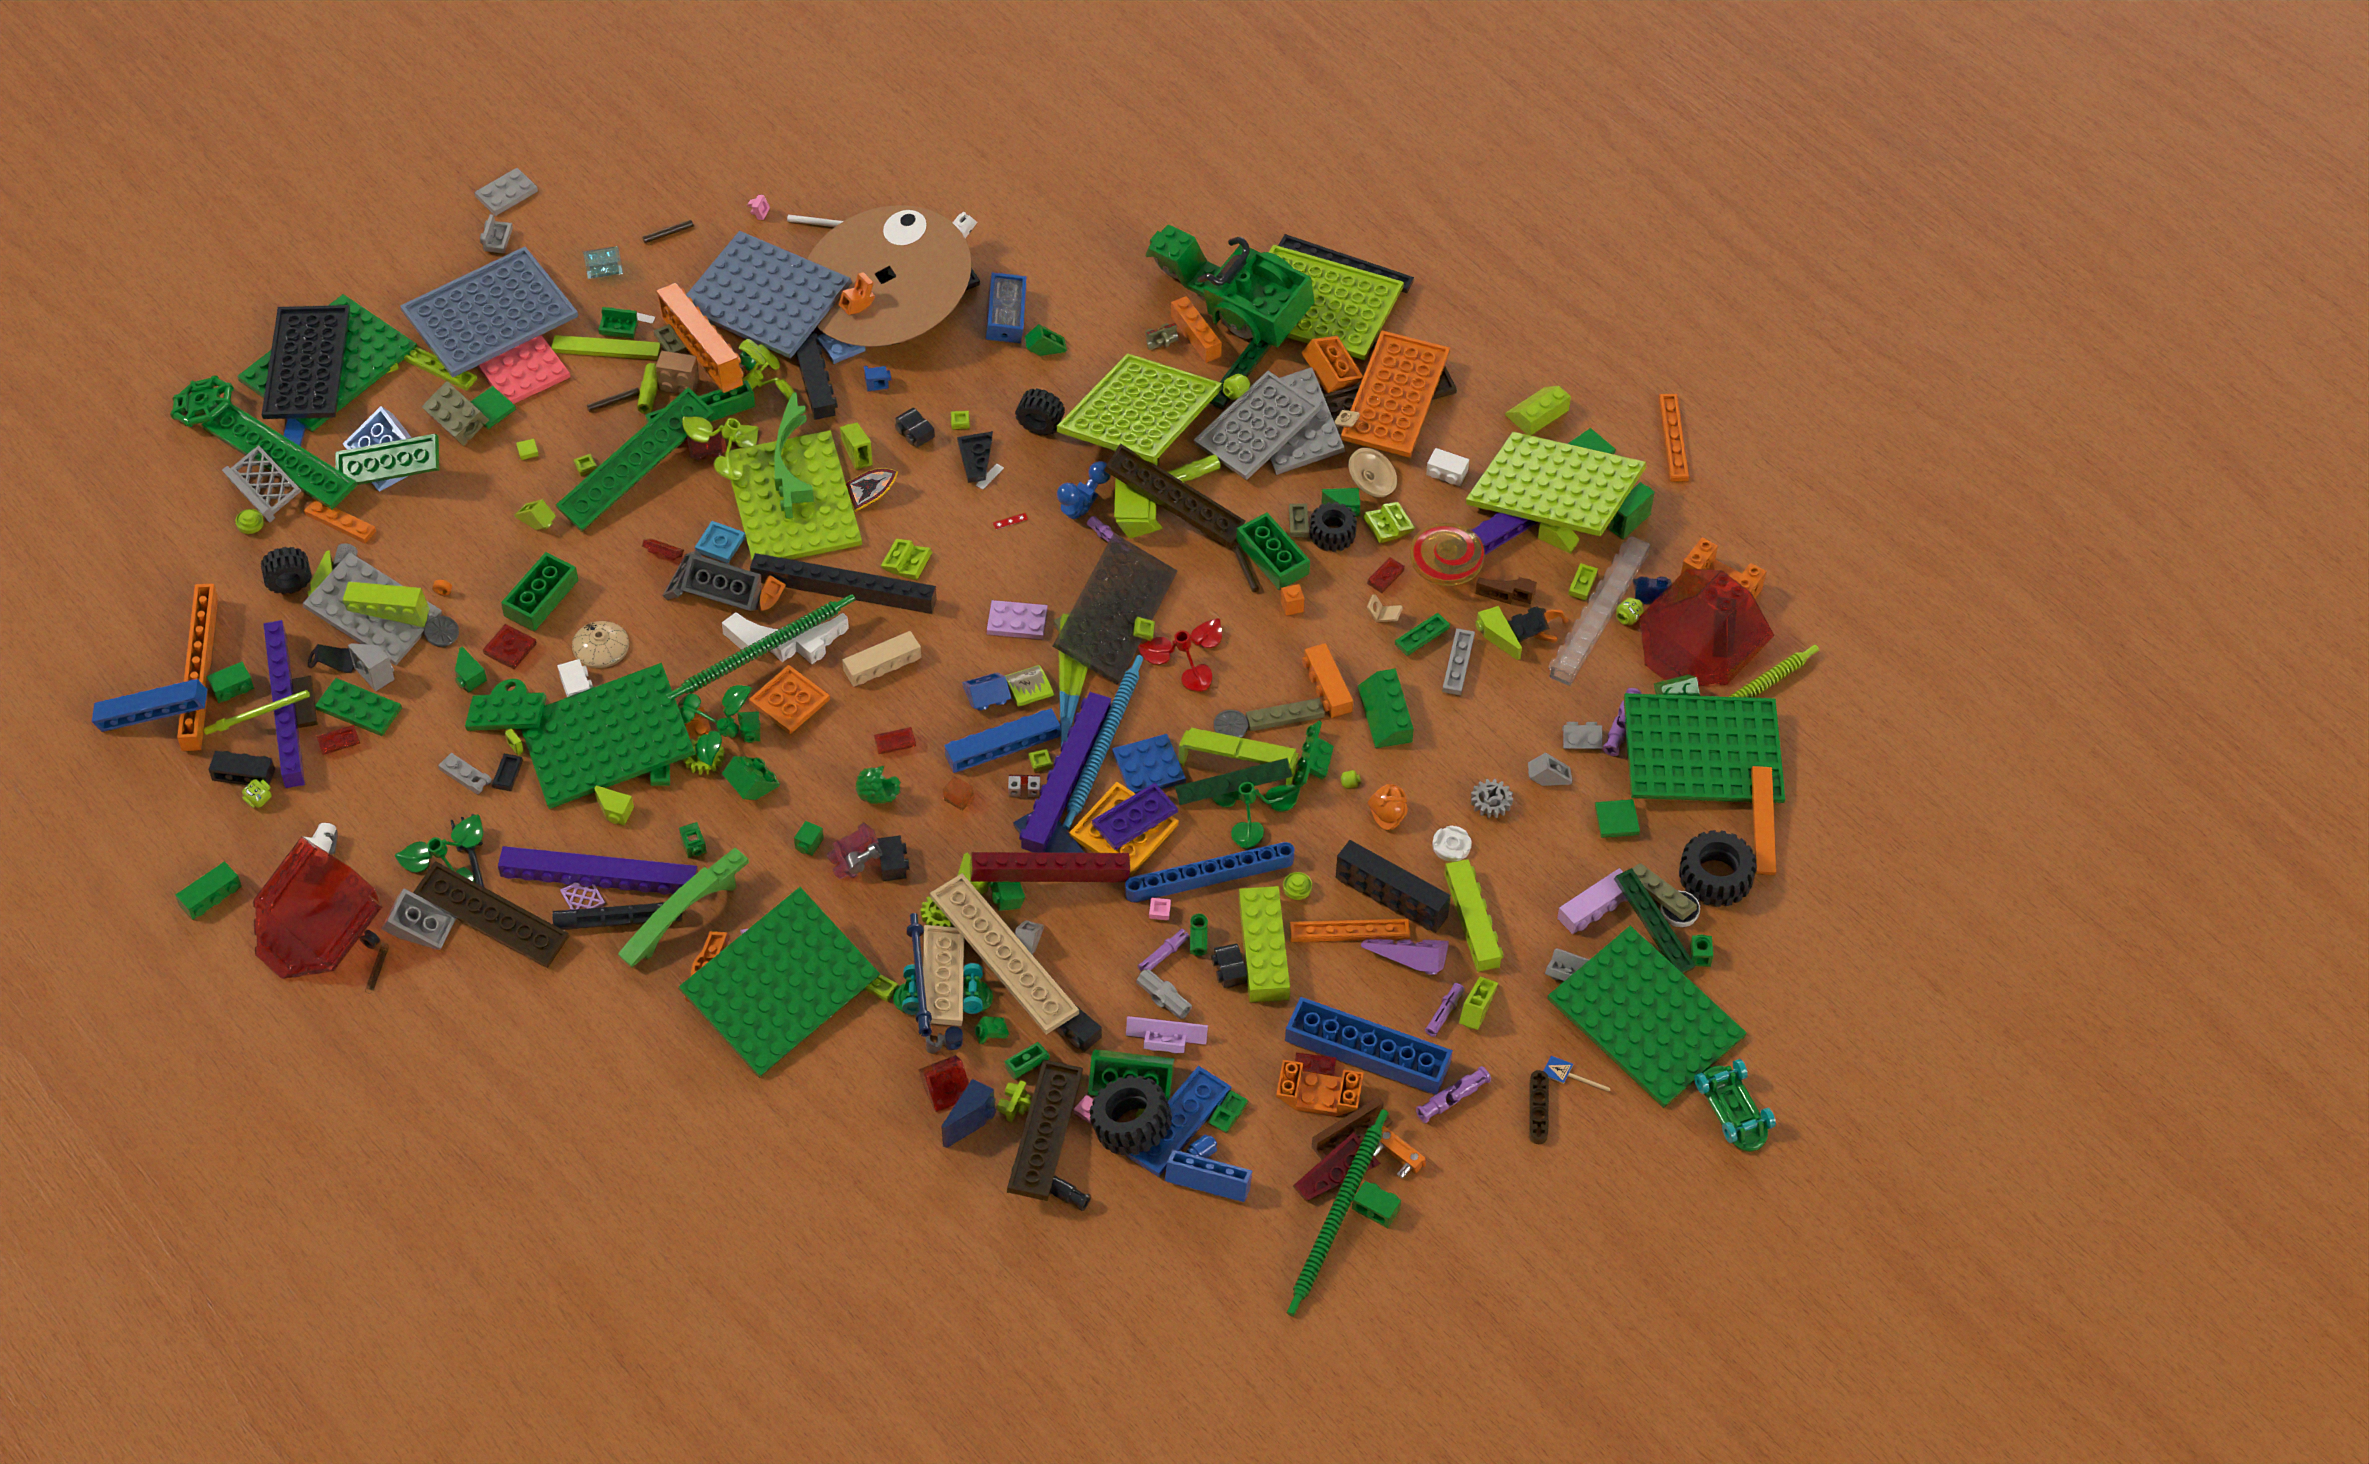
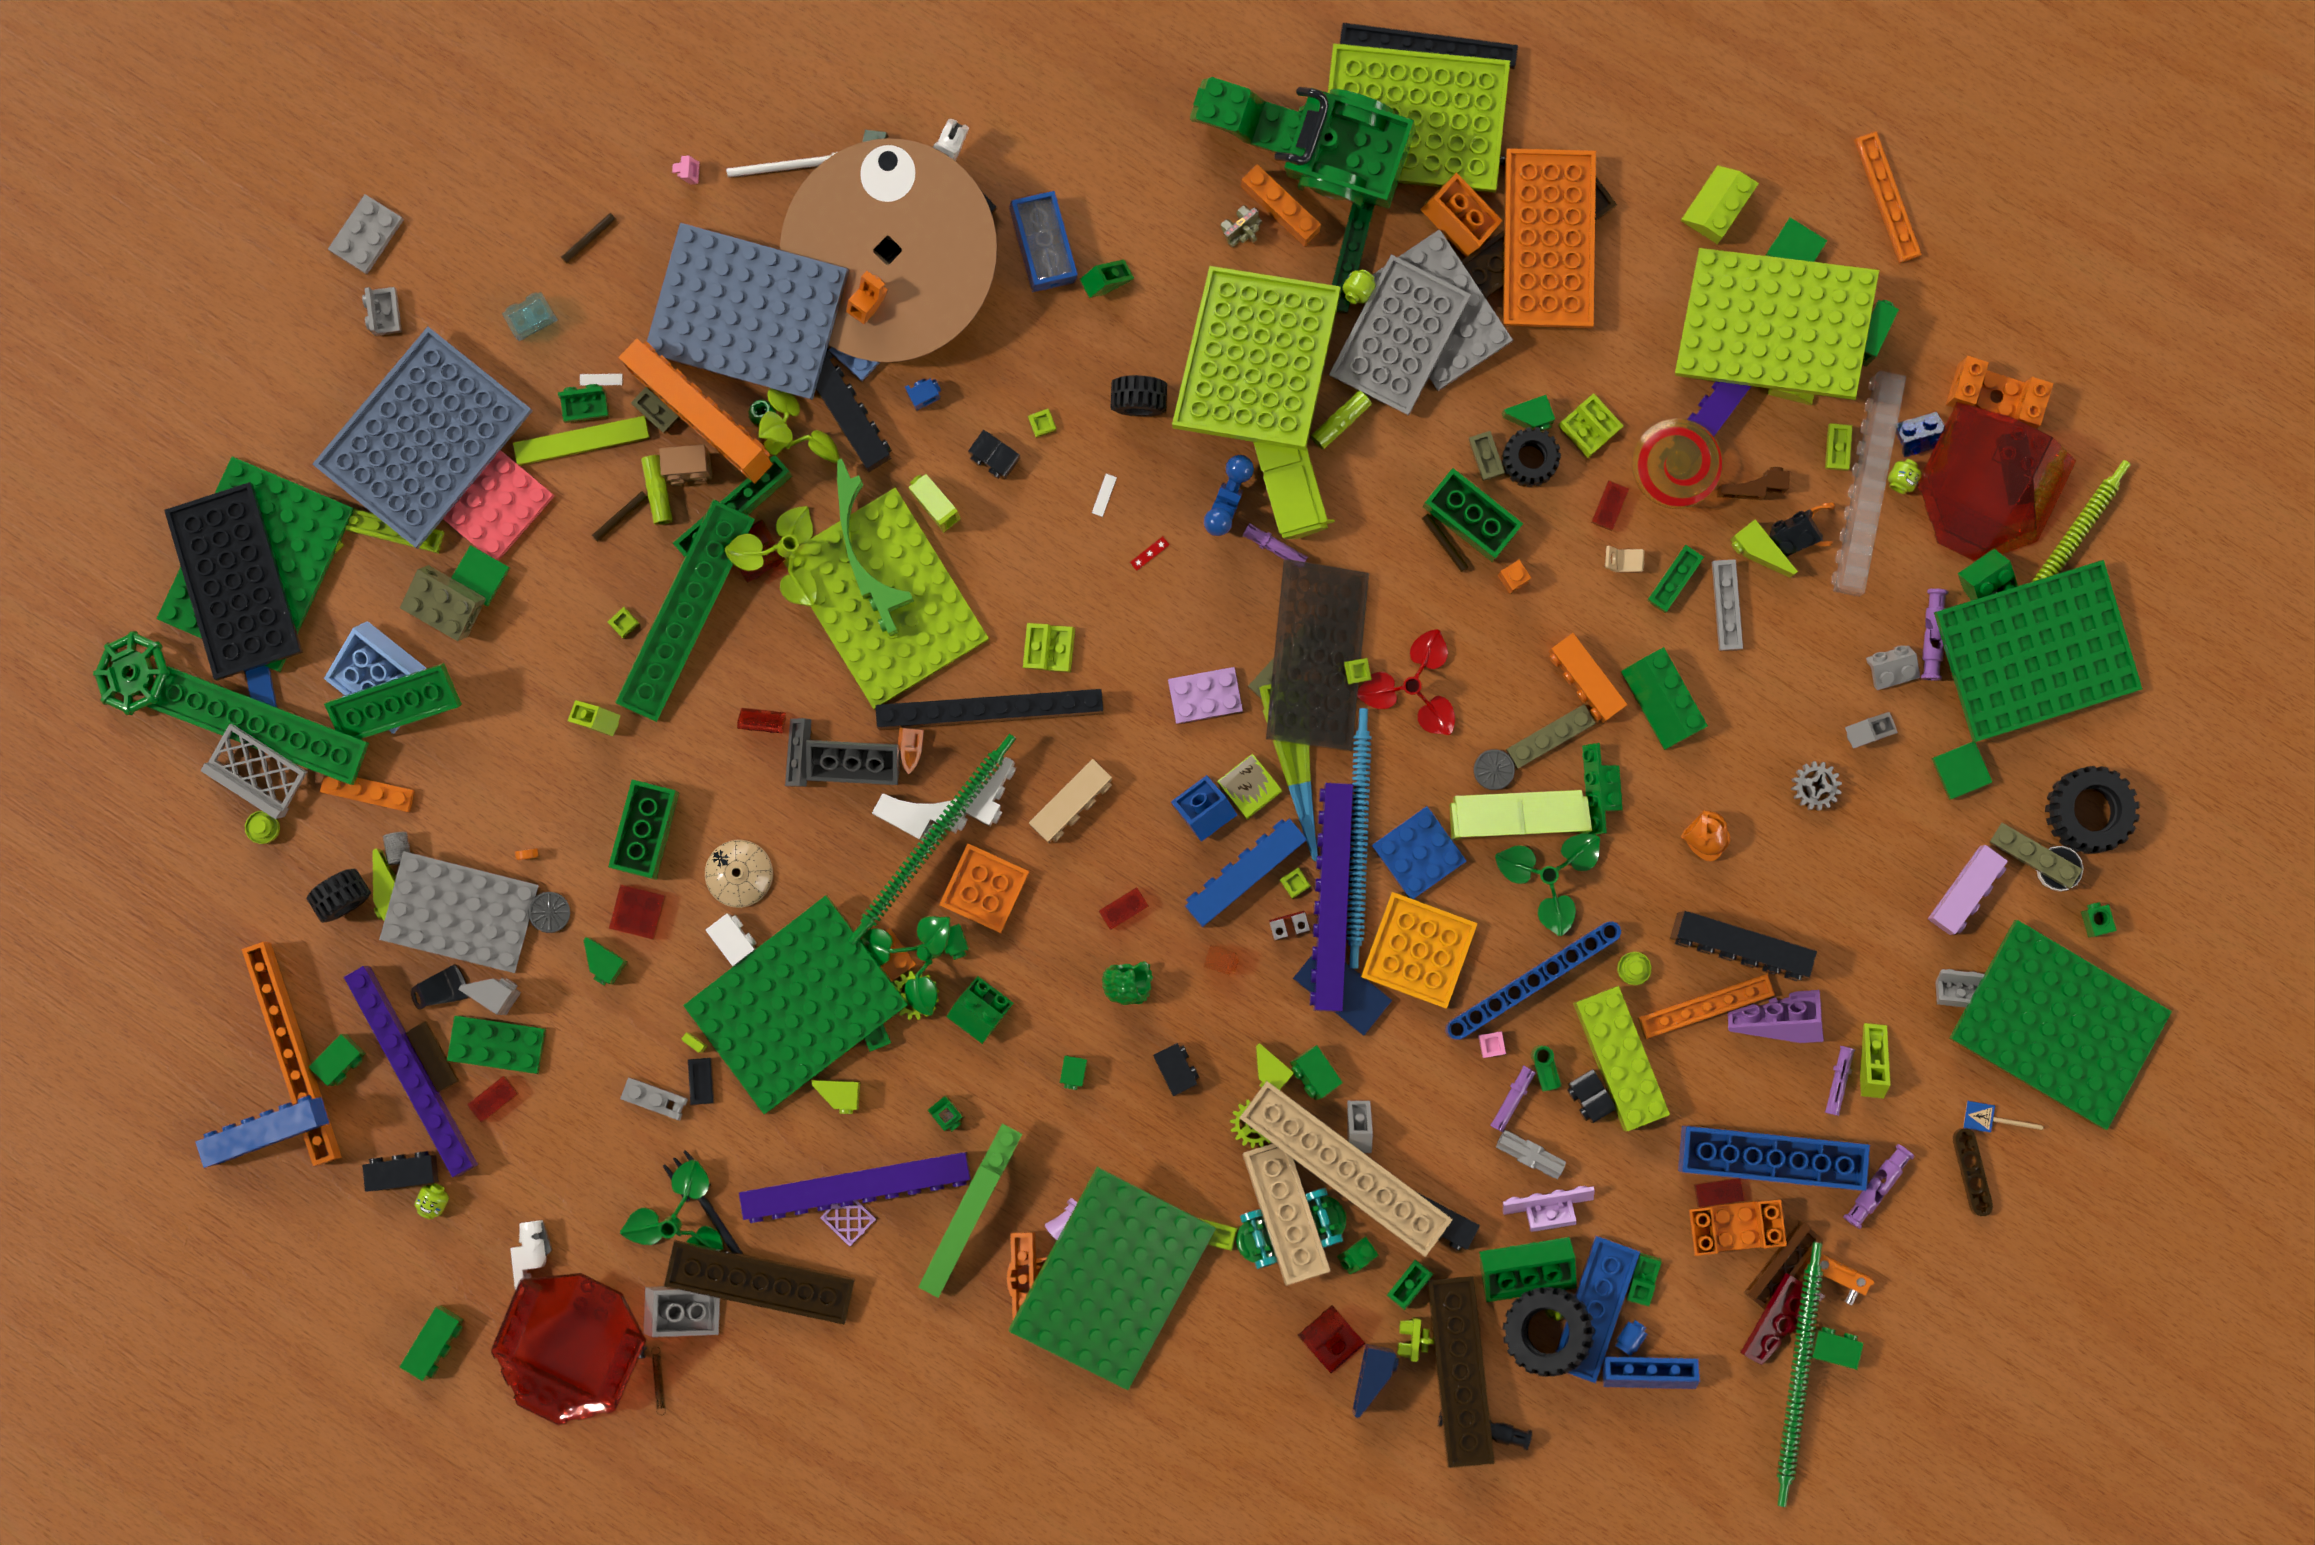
camera: 15 degrees left, 30 degrees up
lime bar [203,690,310,735] -> none
lime wedge [342,582,430,627] -> none
green plate [465,679,547,731] -> none
lime tile [516,439,539,460] -> none
black piece [552,902,682,930] -> none
dark azure plate [695,521,745,564] -> none
clear pink hips [827,823,882,879] -> none
shield [846,468,898,512] -> none
dark blue bar [907,913,932,1037] -> none
leg [925,1026,963,1054] -> none
black wing [957,431,993,483] -> none
dark red brick [970,852,1131,882] -> none
bright pink plate [1074,1095,1093,1124] -> none
dark purple tile [1092,783,1178,850] -> none
dark brown plate [1103,443,1246,548] -> none
dark green plate [1175,757,1292,805] -> none
tan bracket [1334,410,1360,434] -> none
lime piece [1341,770,1361,789] -> none
tan dish [1349,448,1397,497] -> none
white brick [1426,448,1469,486] -> none
white tile [1432,826,1472,862] -> none
lime brick [1444,859,1504,972] -> none
dark green plate [1614,868,1696,974] -> none
green piece [1694,1059,1776,1152] -> none
orange tile [1751,766,1776,875] -> none

